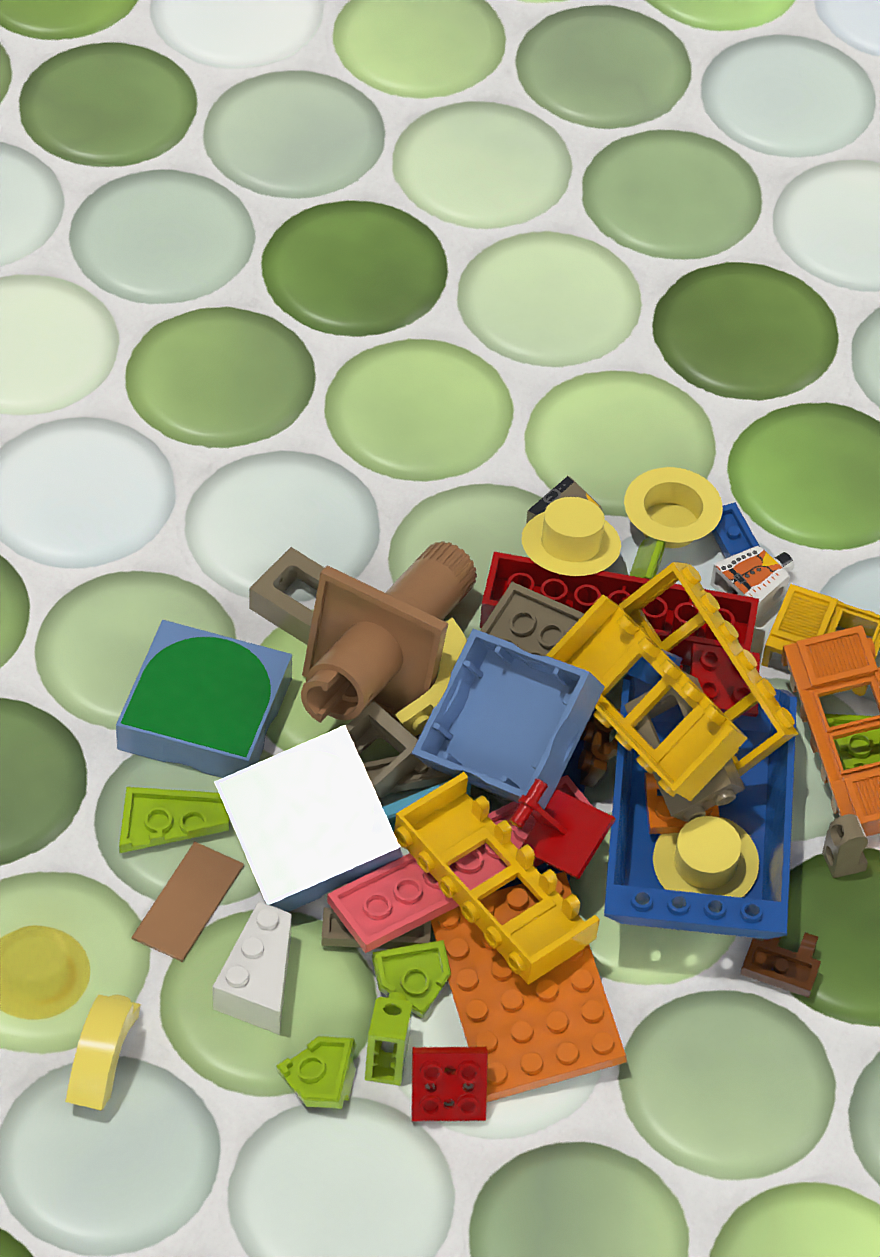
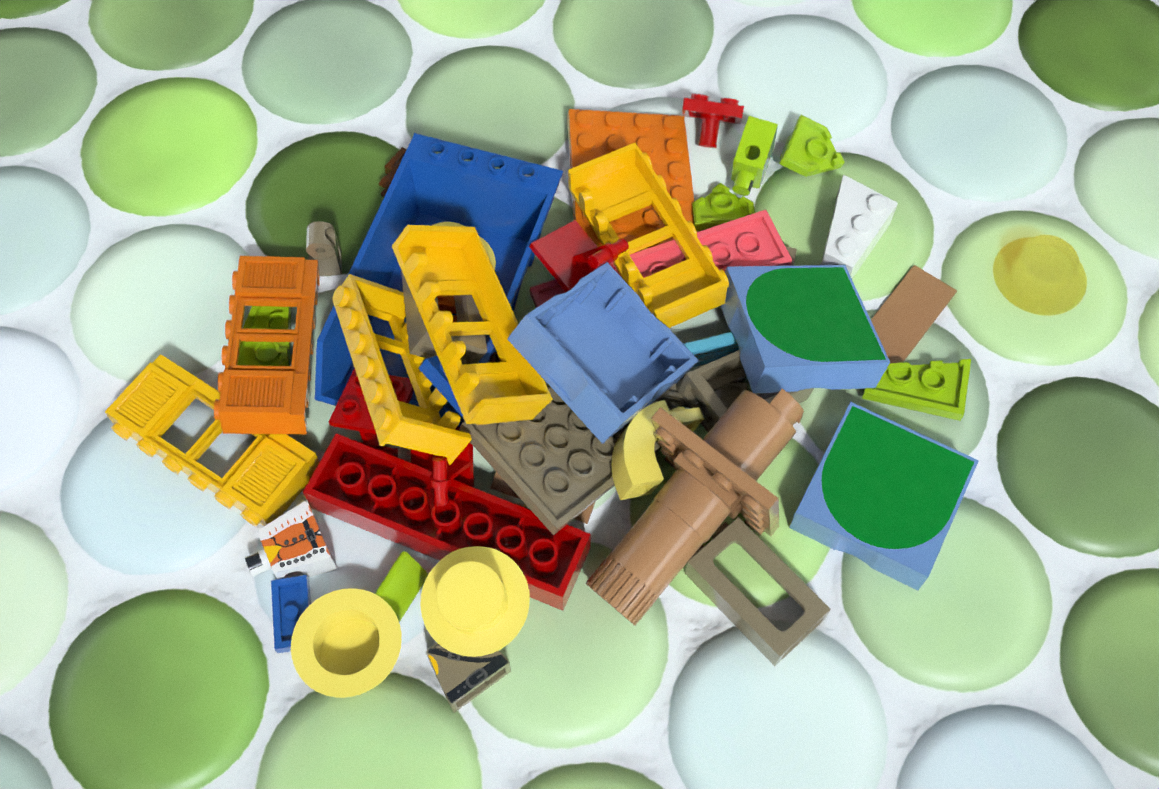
camera: 165 degrees left, 10 degrees up
light yellow arch [66,994,141,1111] -> none

